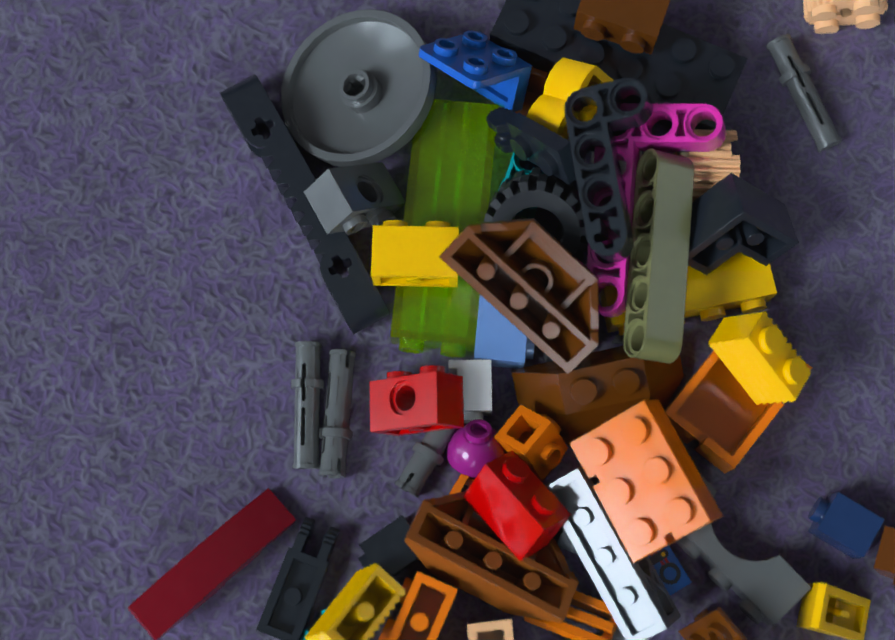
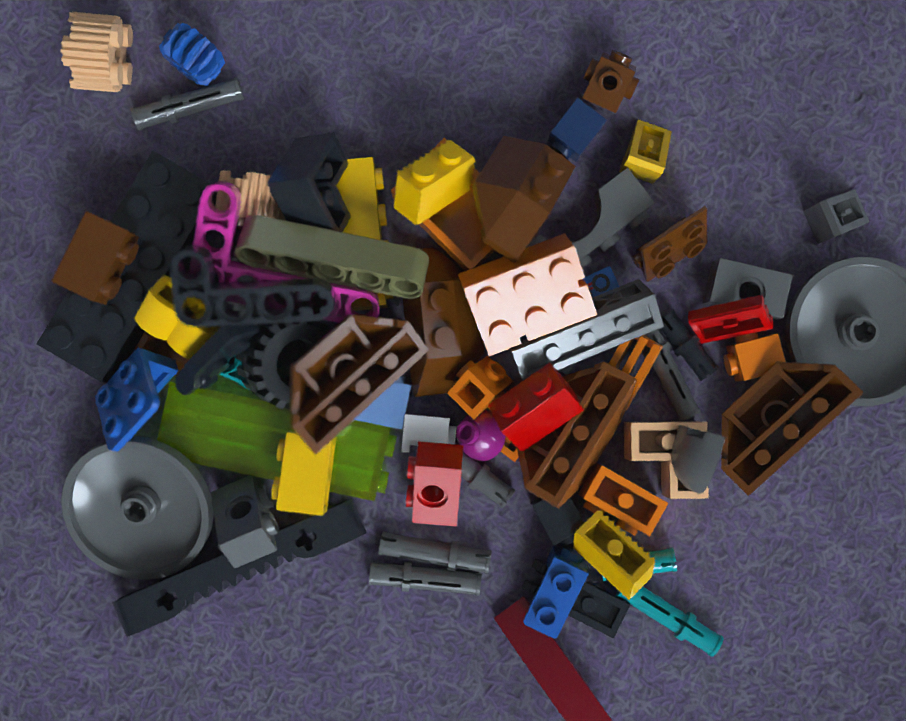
camera: 90 degrees left, 10 degrees up
none -> blue gear [159,23,225,86]
none -> reddish brown wedge [472,136,576,263]
none -> blue bracket [523,545,589,638]

